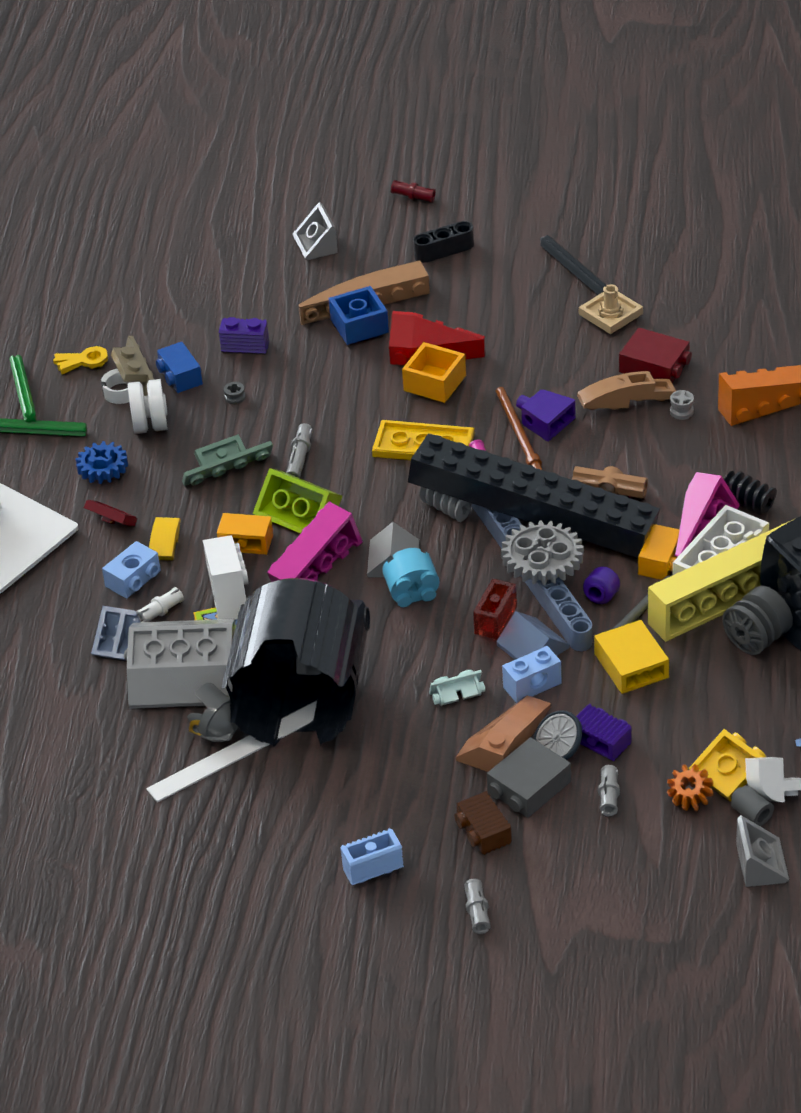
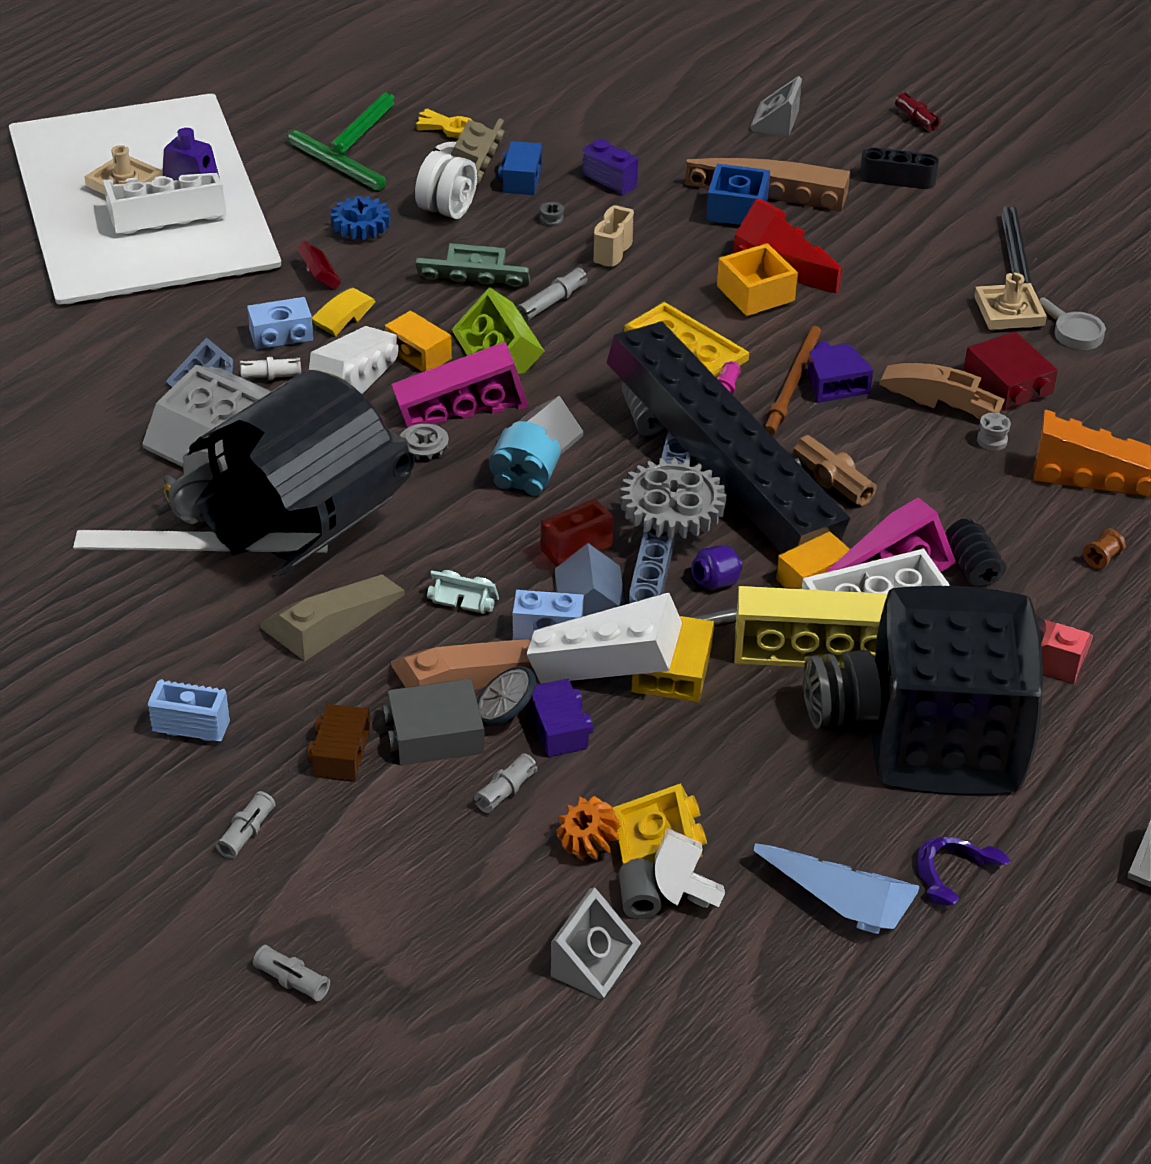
camera: 30 degrees right, 0 degrees up
none -> light grey pin [253,945,330,1001]
none -> dark tan wedge [260,575,405,661]
none -> white wedge [527,593,682,684]
none -> tan brick [594,205,634,267]
none -> light grey piece [1039,297,1106,350]

